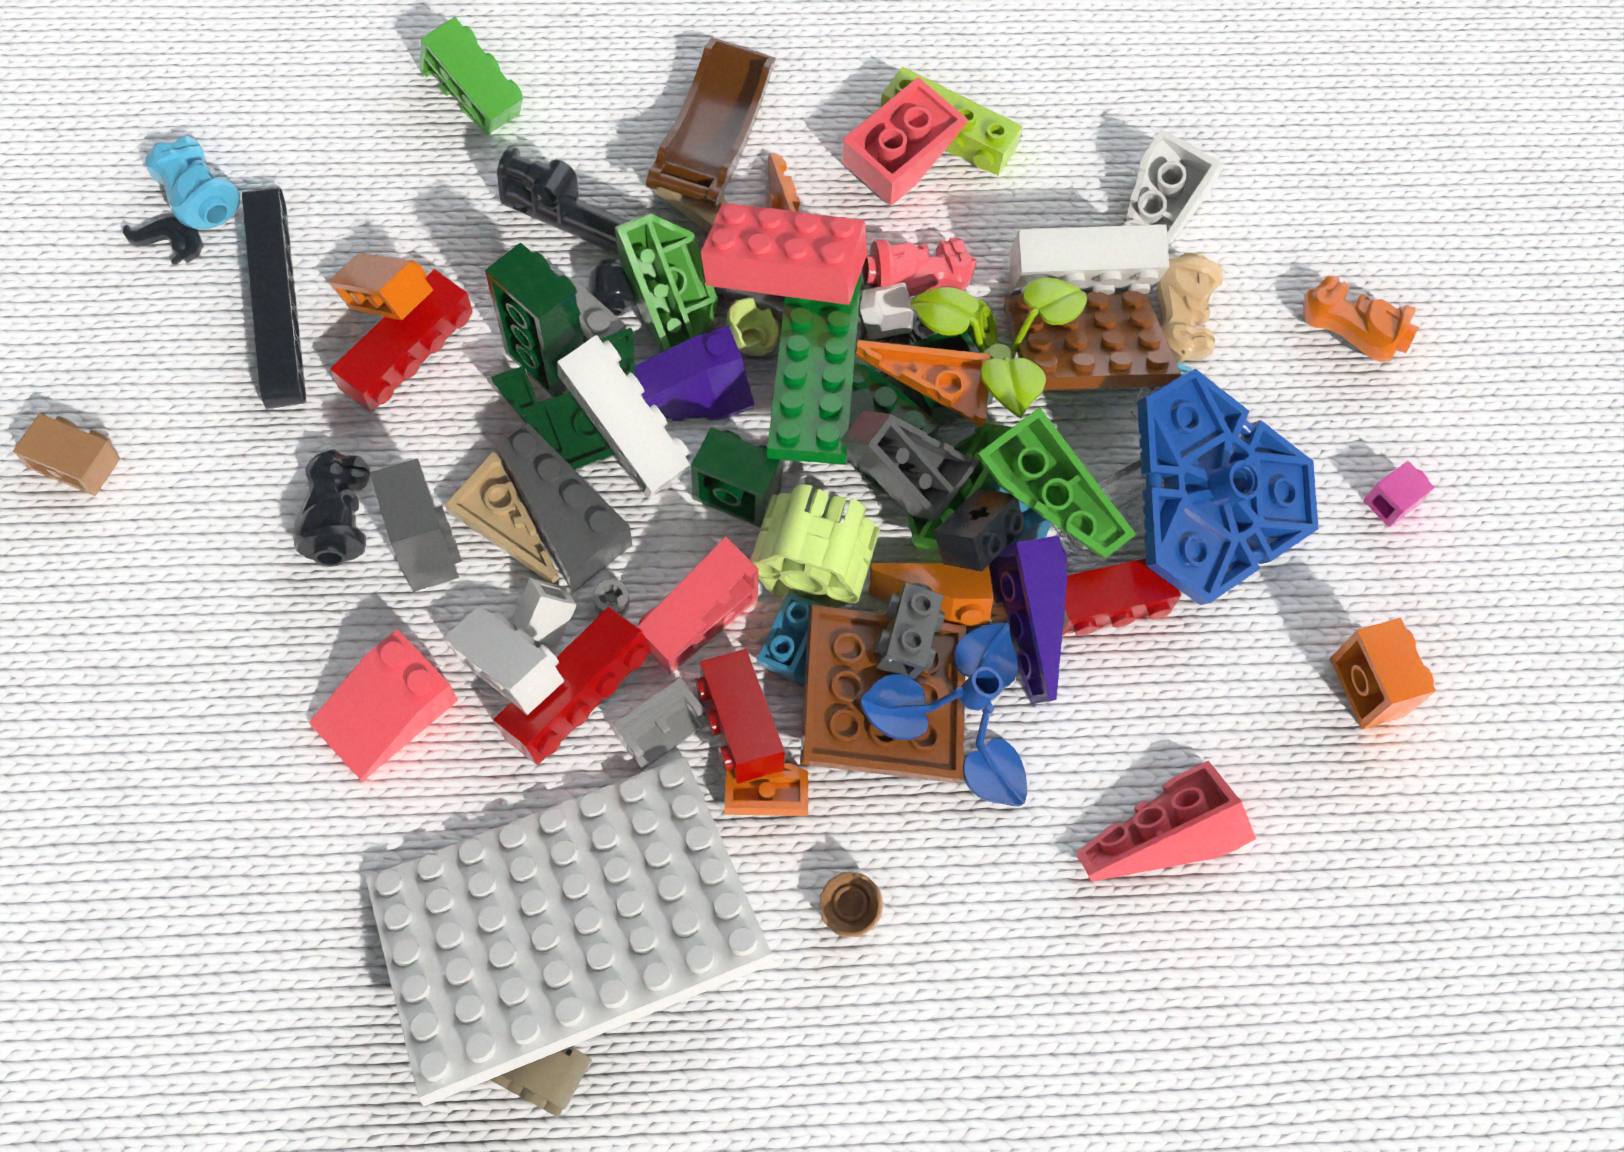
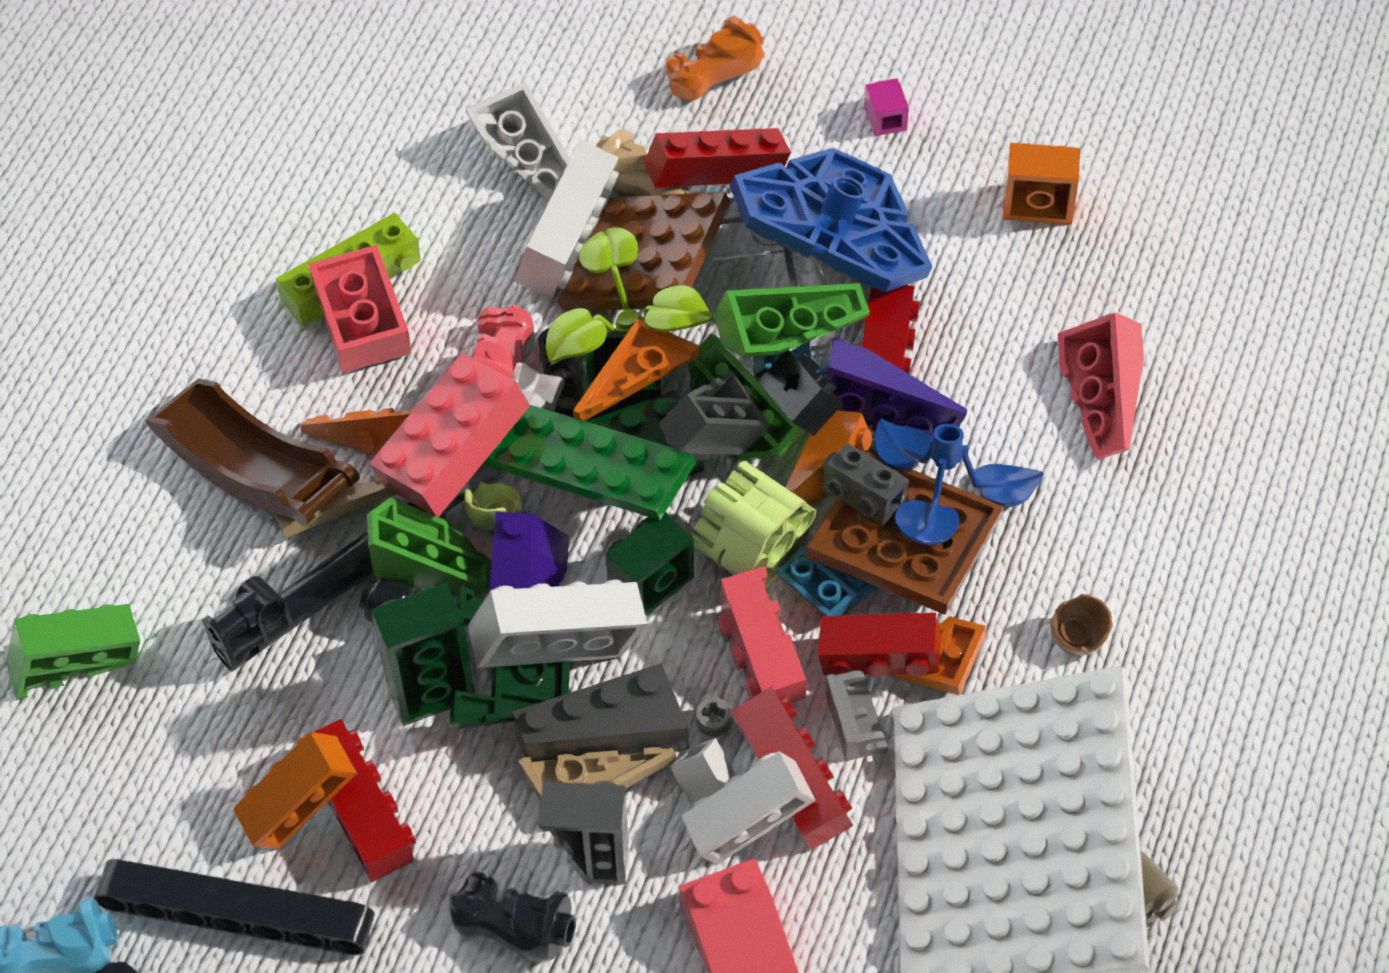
camera: 60 degrees left, 10 degrees down
none -> red brick [644,128,791,188]

